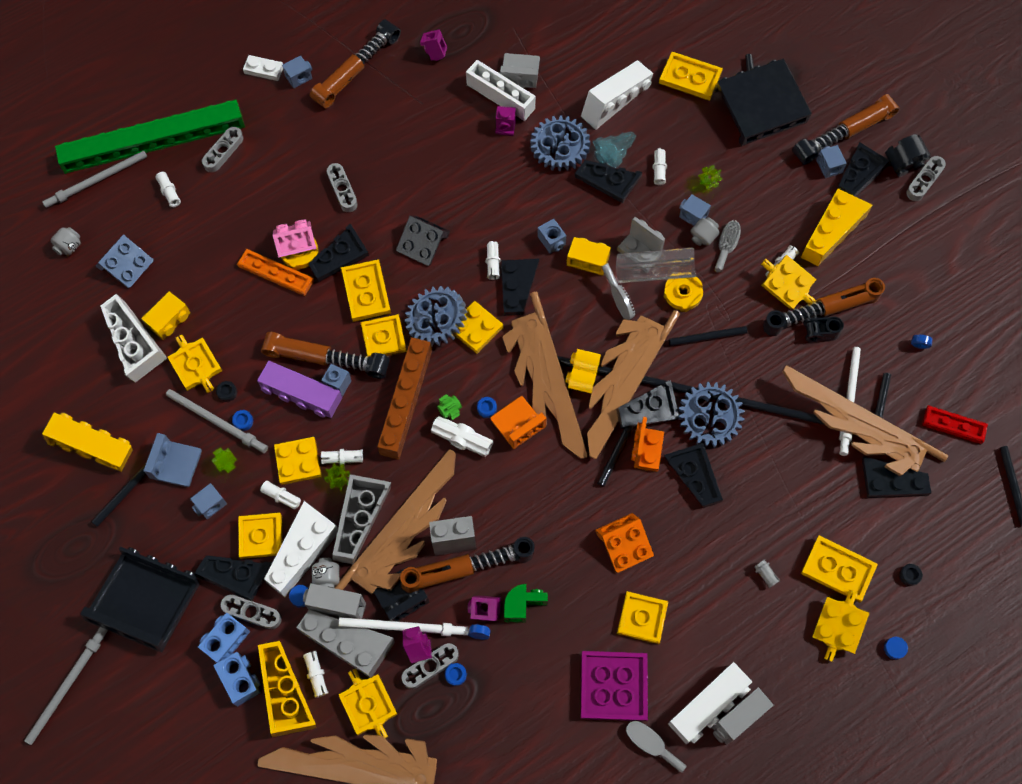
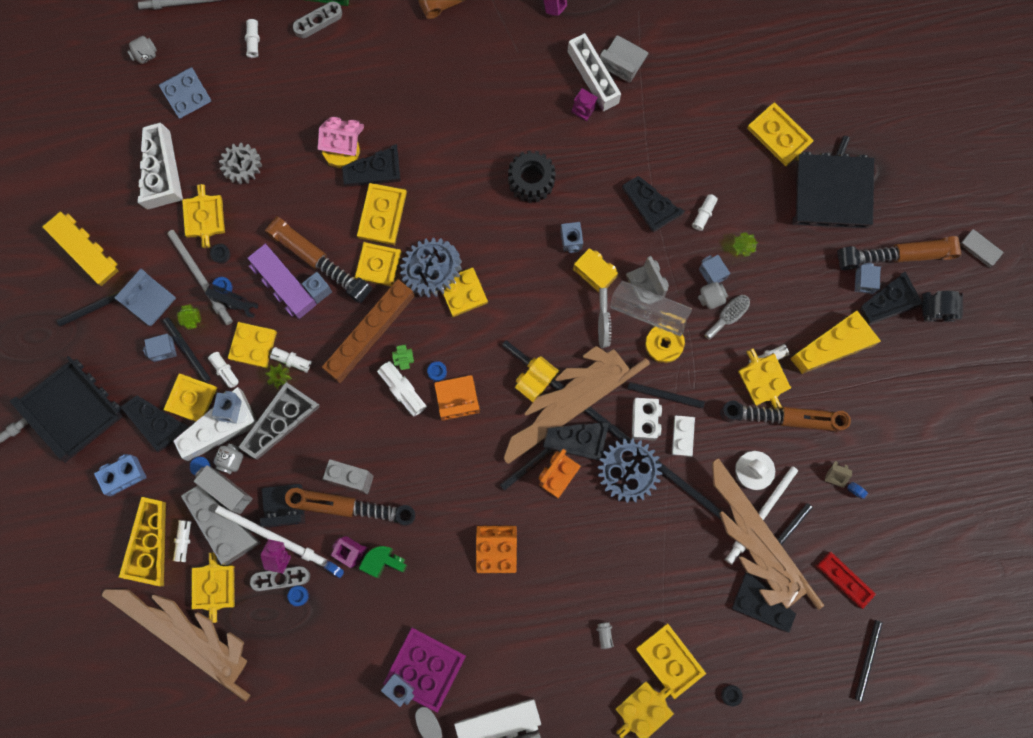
camera: 20 degrees right, 10 degrees up
yellow brick [141,291,191,340] -> none
medium blue brick [213,652,261,707] -> none
light grey beam [221,595,281,629] -> none
orange tile [237,249,314,296] -> none
light grey beam [327,163,358,212] -> none
medium nougat animal [334,449,456,593] -> none
black bracket [396,216,450,266] -> none
white axle [485,241,501,280] -> none
black wing [501,258,540,316] -> none
medium nougat animal [503,292,588,459] -> none
sand blue gear [530,115,590,171] -> none
white wedge [581,60,653,130] -> none
clear light blue rock [593,132,636,168] -> none
yellow tile [617,591,668,644] -> none
black wing [664,443,723,508] -> none
black piece [803,317,844,342] -> none
light grey beam [907,156,946,201] -> none
none -> black bar [163,317,211,383]
none -> black plate [205,283,259,318]
none -> sand blue brick [212,391,242,424]
none -> light grey gear [219,143,262,184]
none -> sand blue brick [381,673,415,707]
none -> black tyre [508,150,556,203]
none -> white brick [632,398,662,441]
none -> white plate [672,416,695,457]
none -> white tile [735,451,775,490]
none -> dark tan tile [825,461,852,488]
none -> light grey tile [960,229,1004,268]

